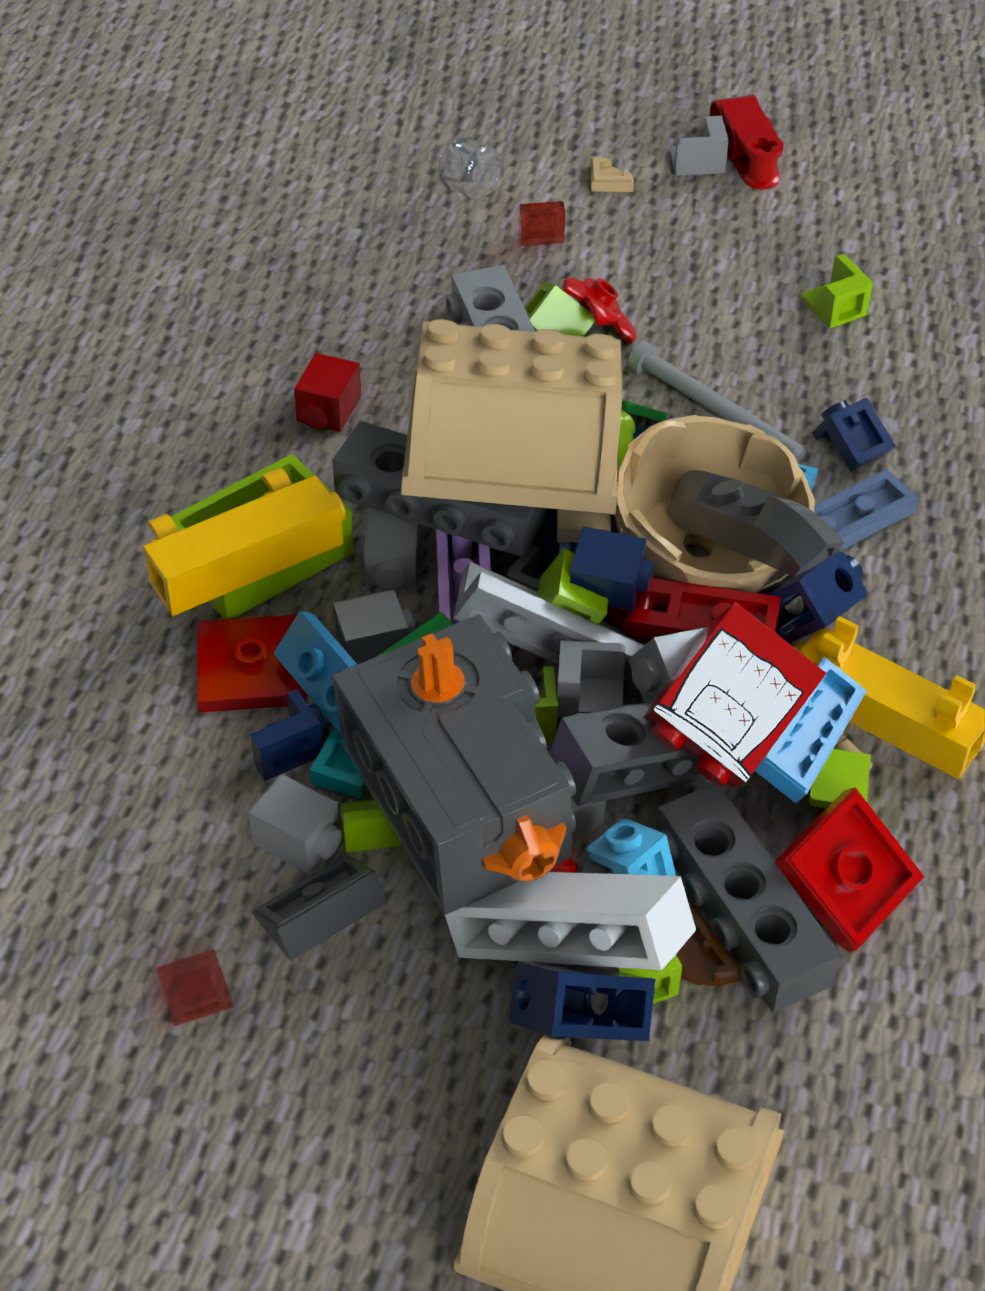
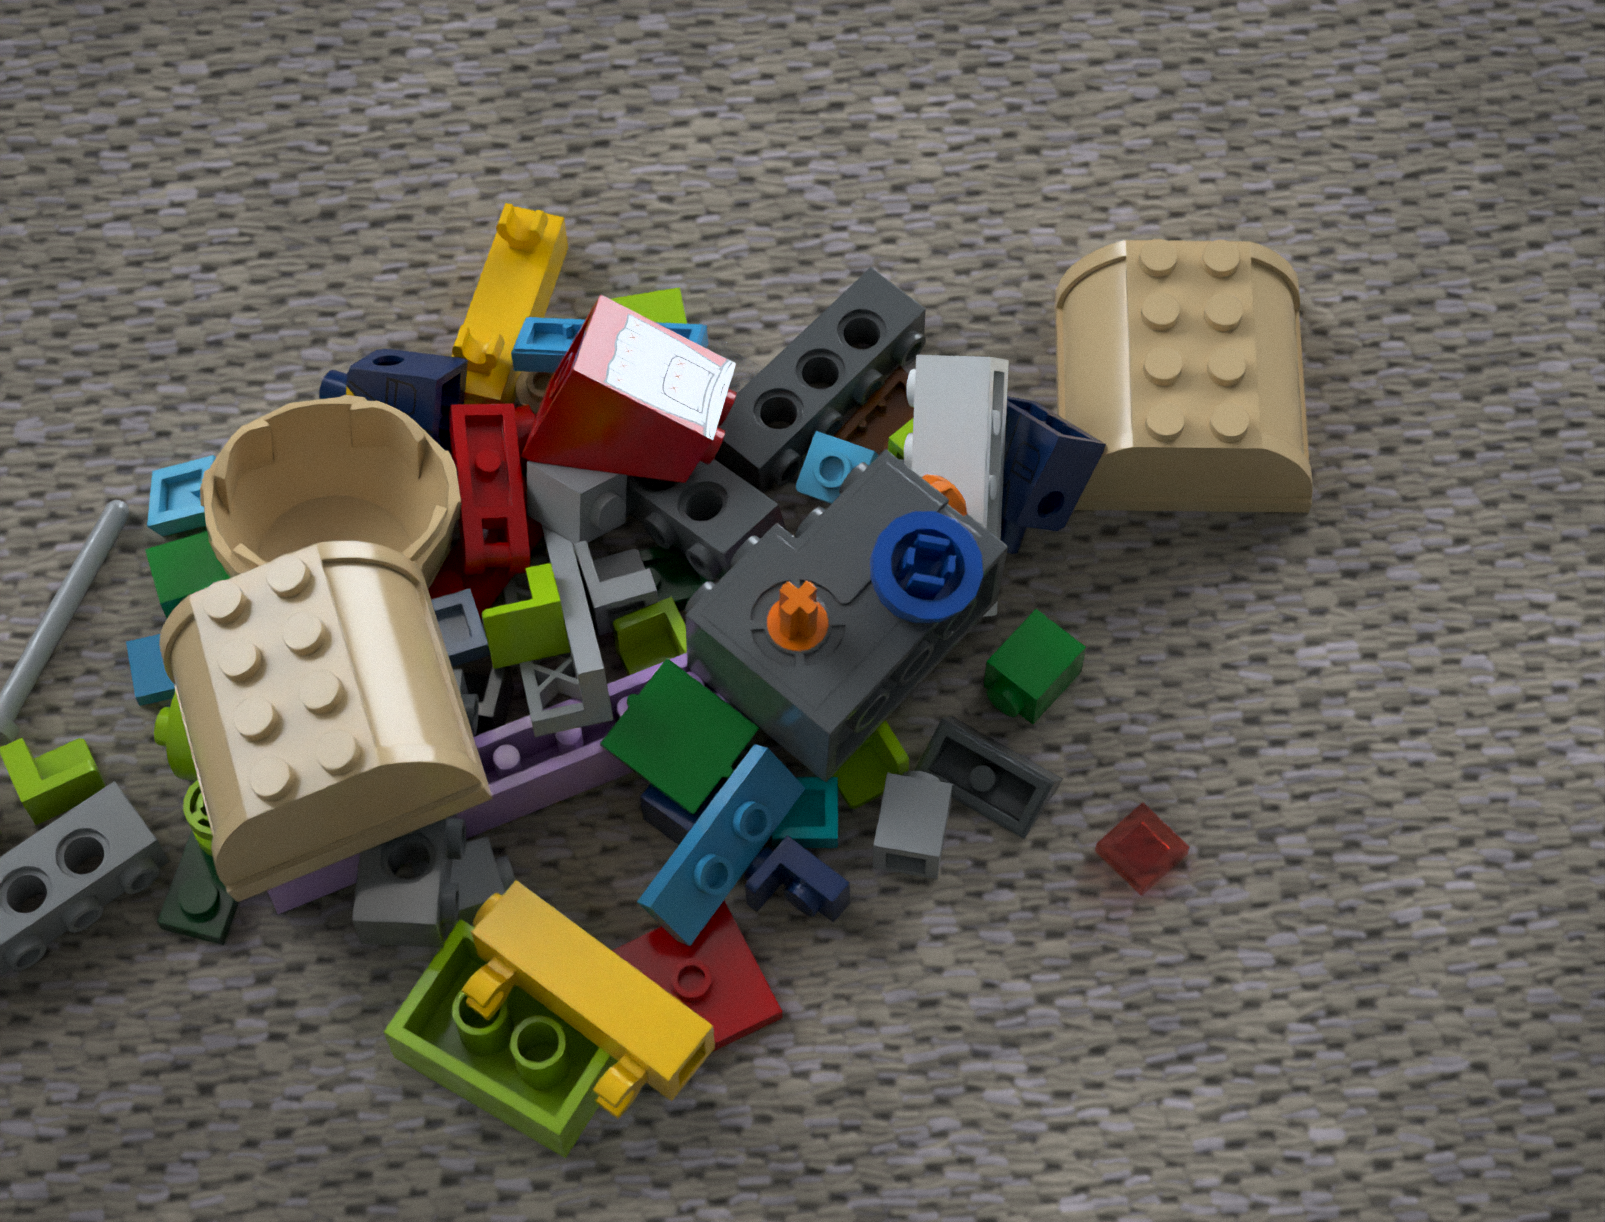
camera: 110 degrees left, 15 degrees up
red brick [294,353,361,432] -> none
light grey brick [333,590,415,664] -> none
dark blue brick [570,526,655,612] -> none
green piece [621,399,668,422] -> none
dark grey brick [667,470,844,577] -> none
red plate [774,787,925,952] -> none
dark blue bracket [812,398,896,471] -> none
sand blue plate [814,469,919,551] -> none
none -> blue piece [870,511,983,623]
none -> green brick [984,609,1086,724]

